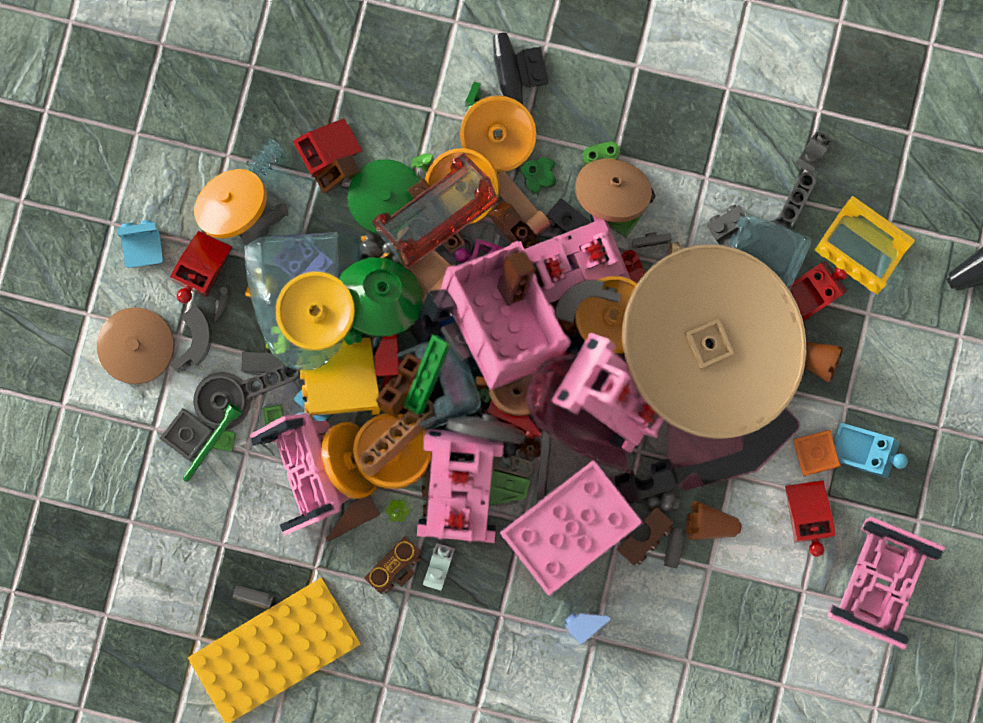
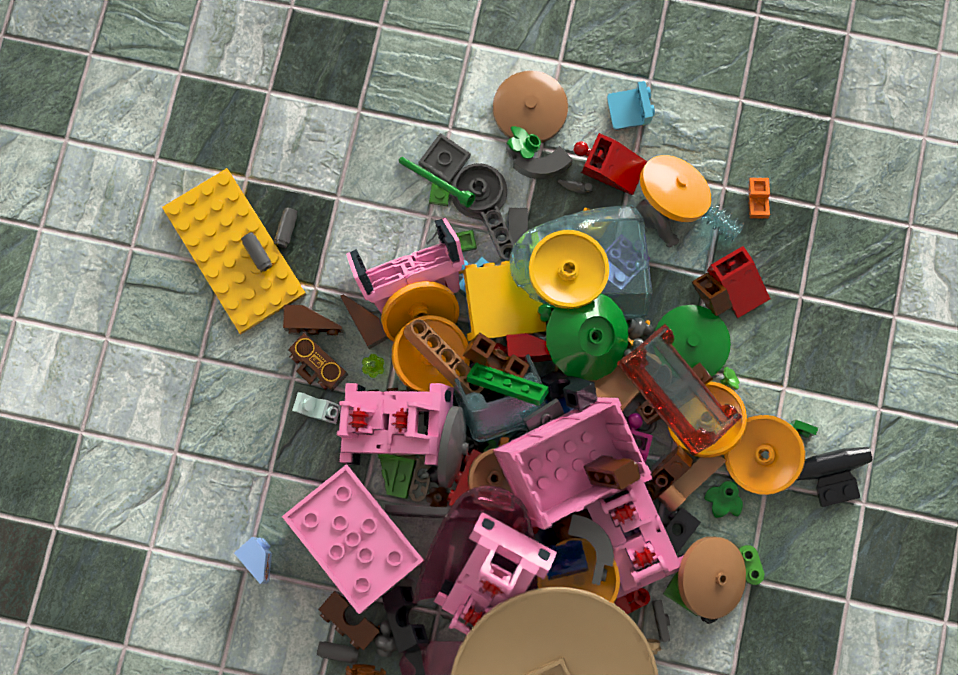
camera: 90 degrees right, 5 degrees down
none -> dark grey piece [241,233,272,272]
none -> reddish brown slope [283,305,344,336]
none -> plate [507,126,541,159]
none -> clear blue bracket [547,540,589,580]
none -> orange slope [749,178,770,219]

